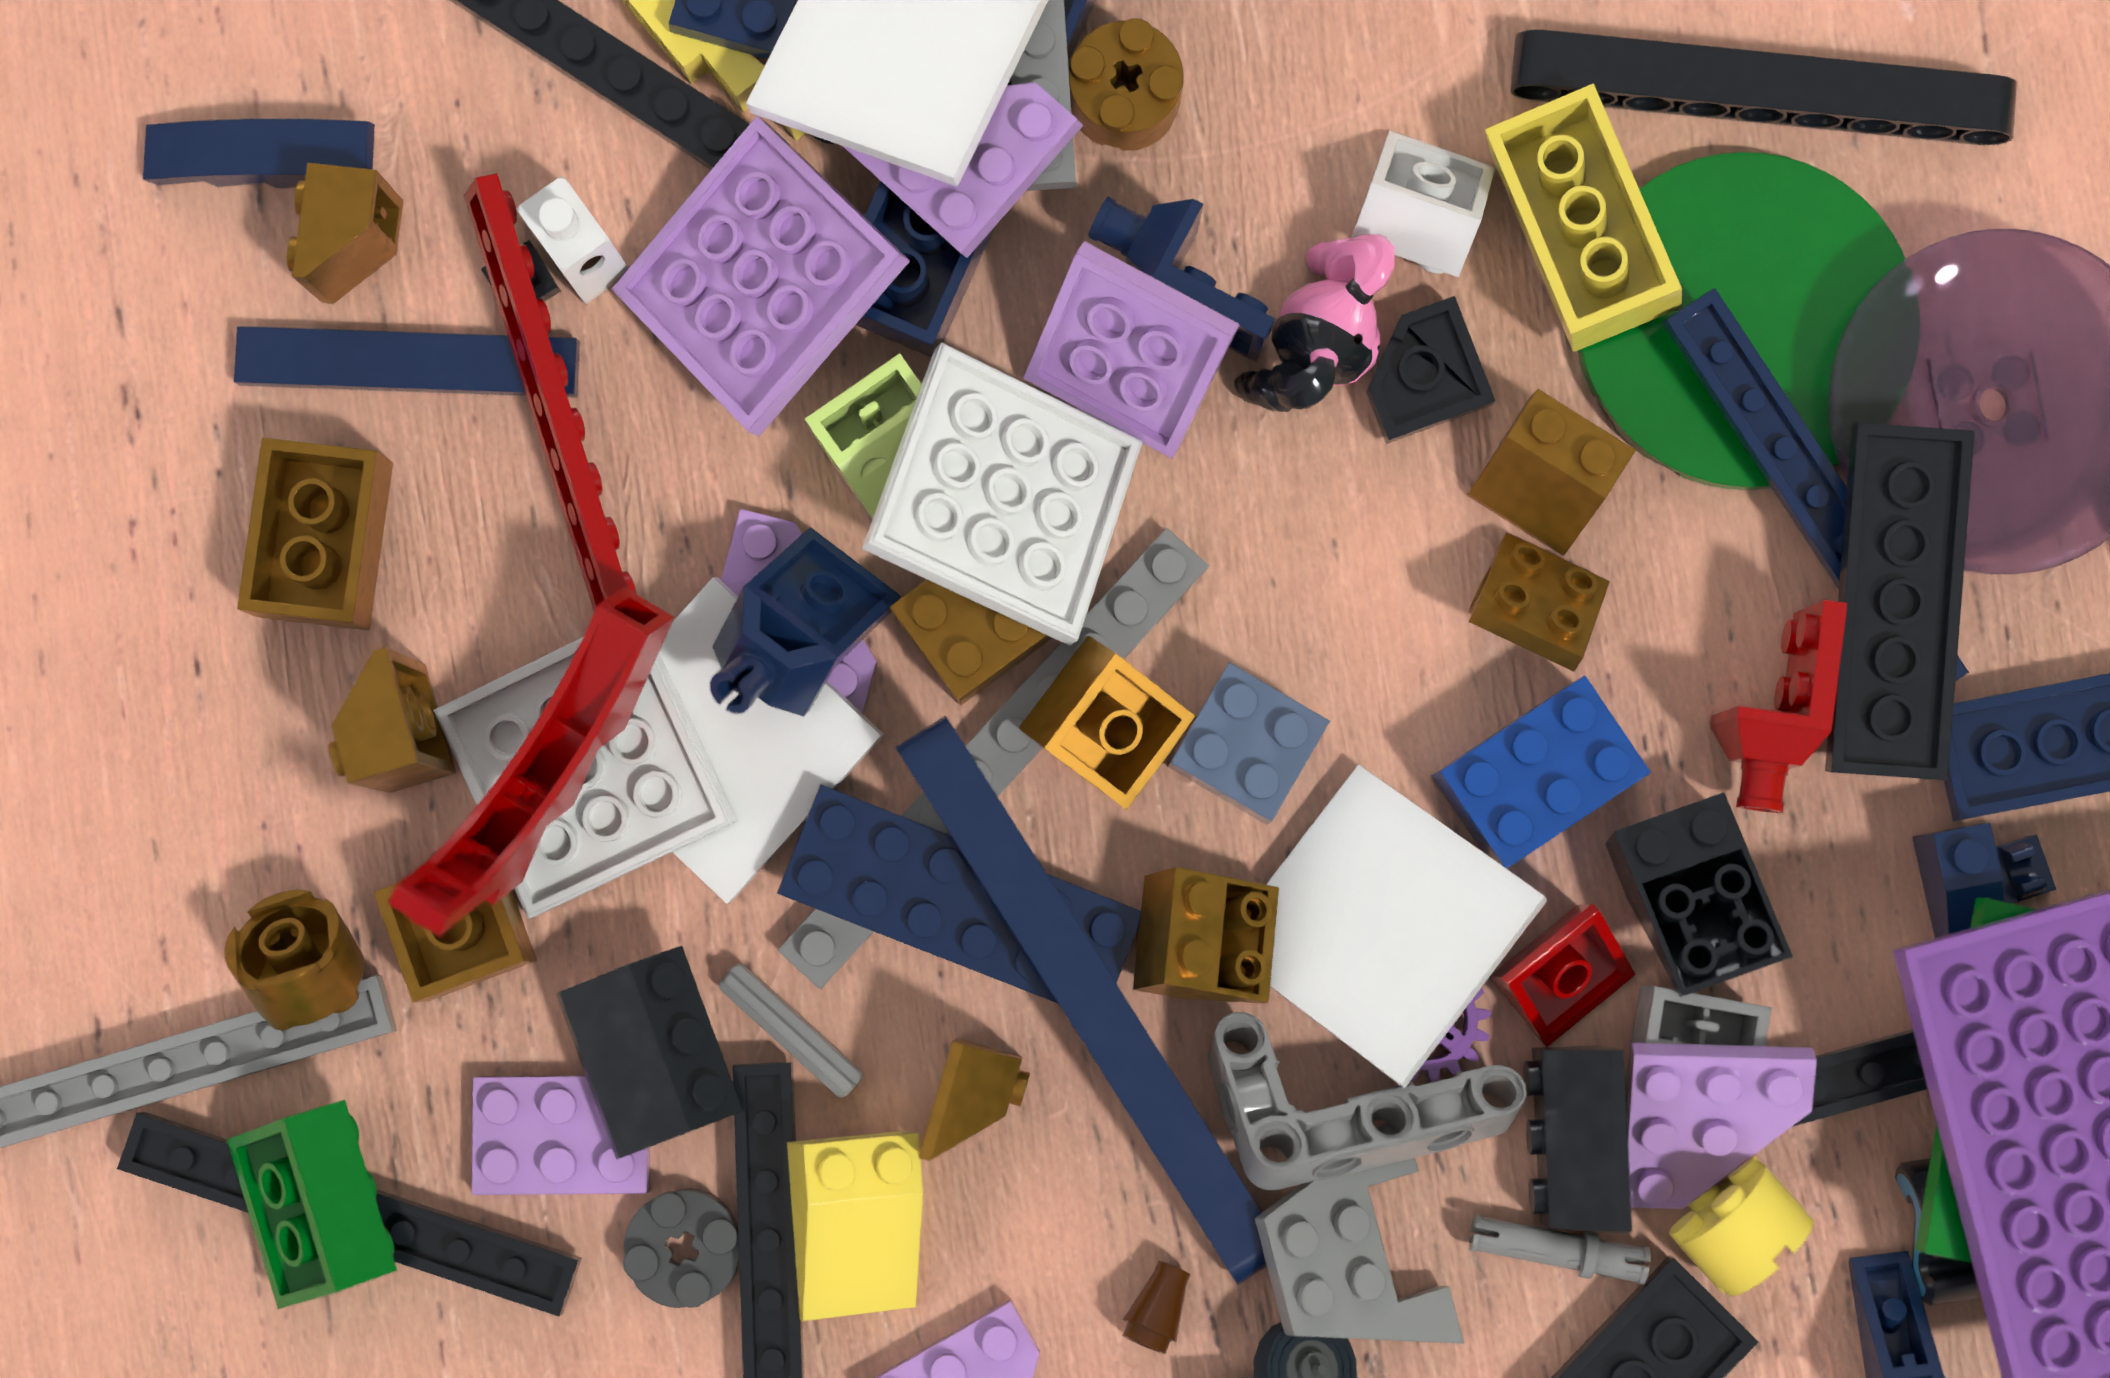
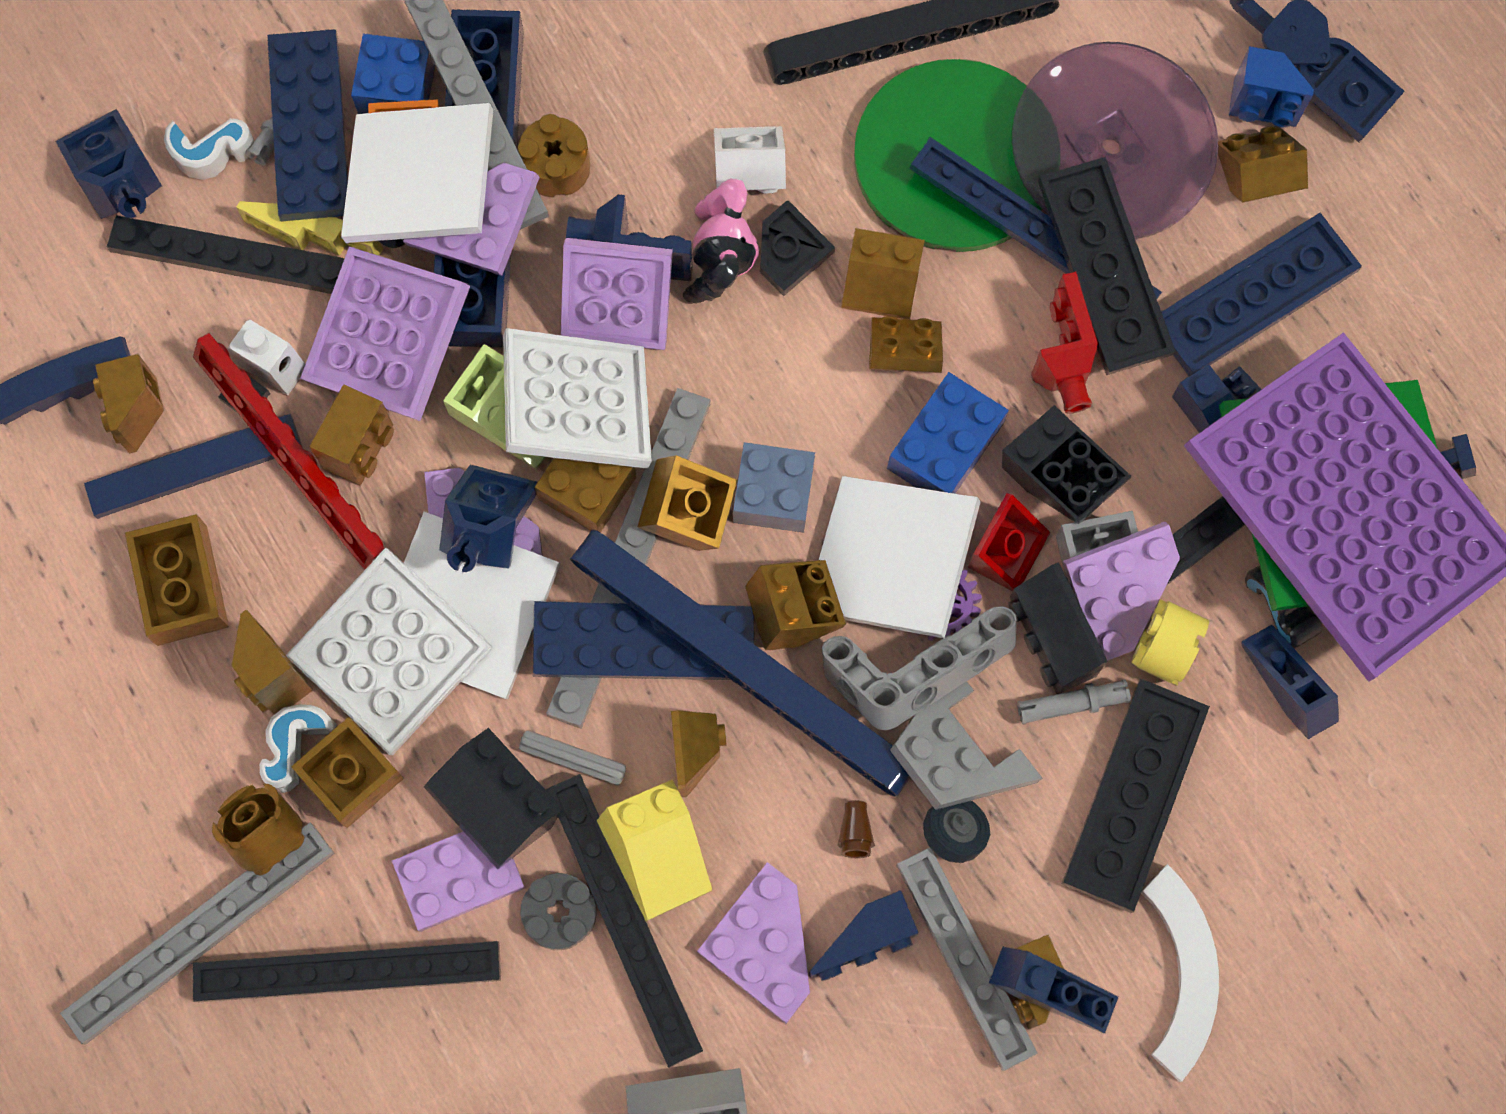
camera: 25 degrees left, 10 degrees down
green slope [227,1099,397,1309] -> none
red arch [388,587,674,936] -> none
light yellow brick [1485,83,1682,352] -> none
none -> white animal [260,704,337,793]
none -> pearl gold brick [309,384,394,486]

